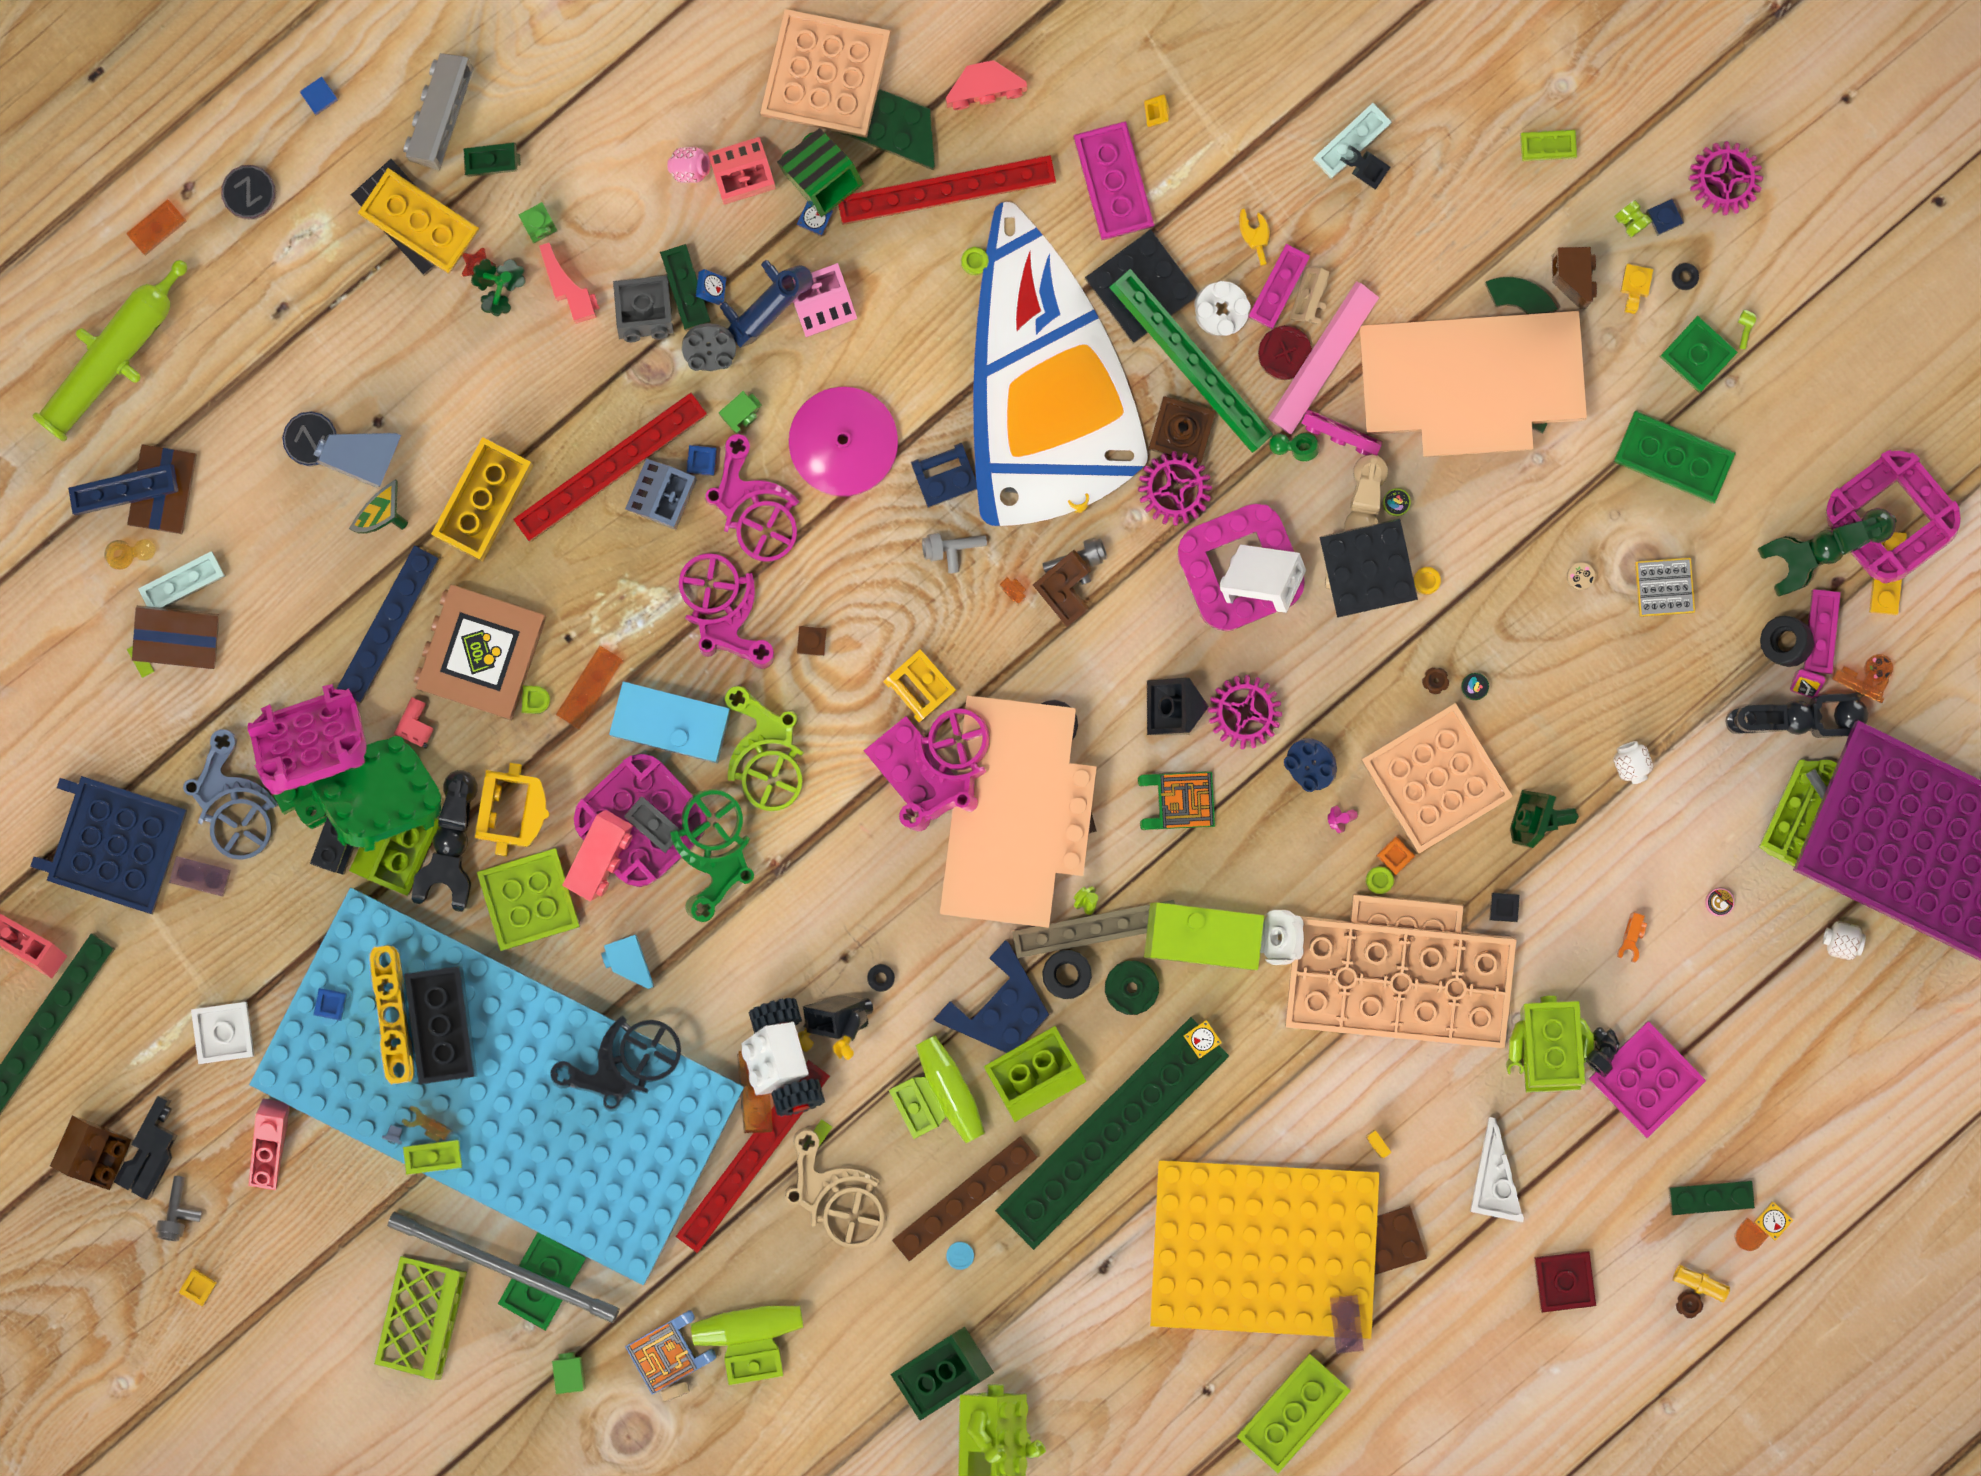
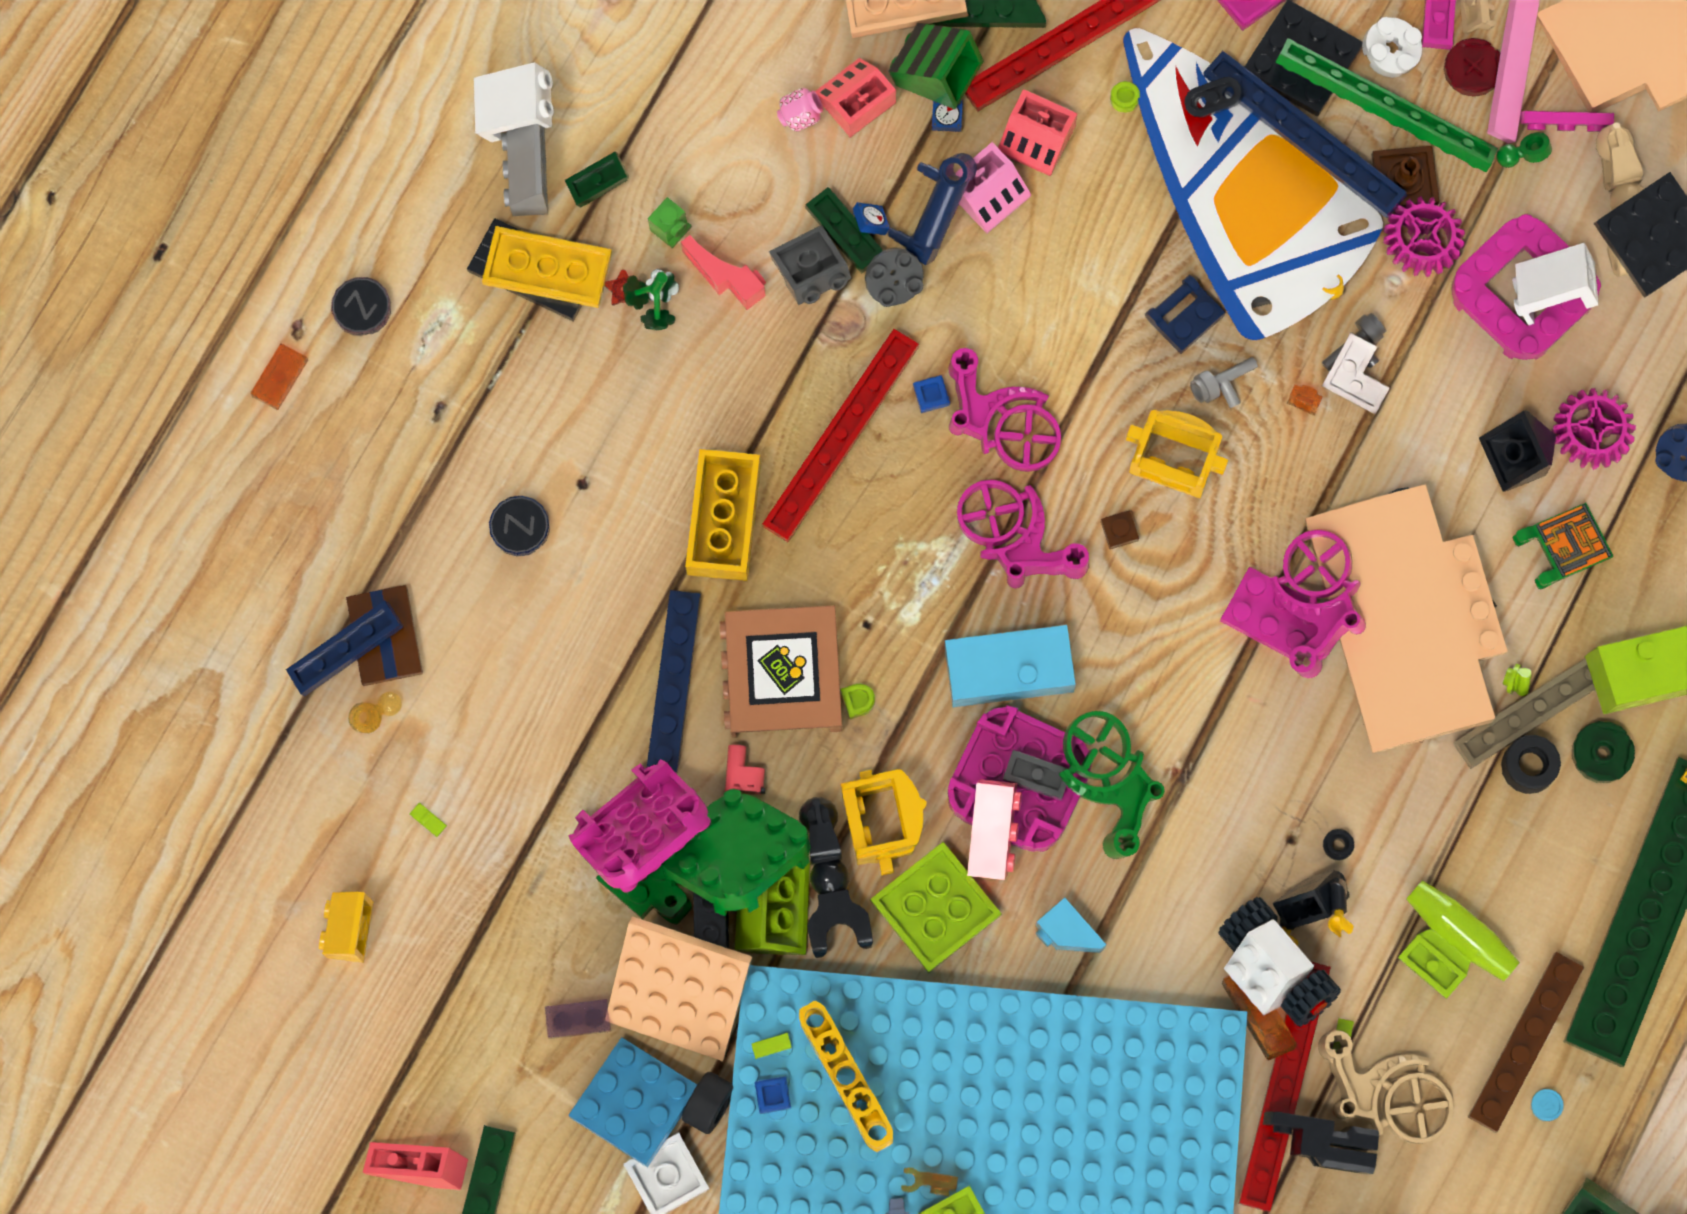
camera: 15 degrees left, 10 degrees down
dark blue plate [30,776,187,915] -> none
lime piece [33,260,187,441] -> none
reddish brown tile [132,605,219,669] -> none
light aqua plate [138,551,225,608] -> none
sand blue piece [183,730,278,860] -> none
blue tile [300,77,338,115] -> none
sand blue slope [313,433,401,488] -> none
shield [349,479,408,534] -> none
black brick [404,966,478,1085] -> none
black piece [551,1016,681,1112] -> none
clear orange plate [556,646,624,730] -> none
sand blue slope [625,459,697,530] -> none
bright green brick [718,391,762,434] -> none
lime piece [725,686,804,811] -> none
dark pink dish [789,387,898,497] -> none
yellow plate [883,649,956,723] -> none
dark blue wing [934,940,1049,1053] -> none
lime slope [983,1026,1087,1122] -> none
tile [1383,489,1411,517] -> none
none -> yellow slope [319,892,374,963]
none -> white panel [474,62,554,142]
none -> dark azure plate [568,1037,697,1168]
none -> light nougat plate [605,916,752,1061]
none -> black tyre [682,1072,733,1134]
none -> lime piece [751,1033,792,1059]
none -> coral slope [998,89,1077,177]
none -> yellow animal [1126,410,1228,498]
none -> black plate [1184,77,1244,118]
none -> dark blue plate [1203,50,1407,218]
none -> black plate [1263,1111,1379,1174]

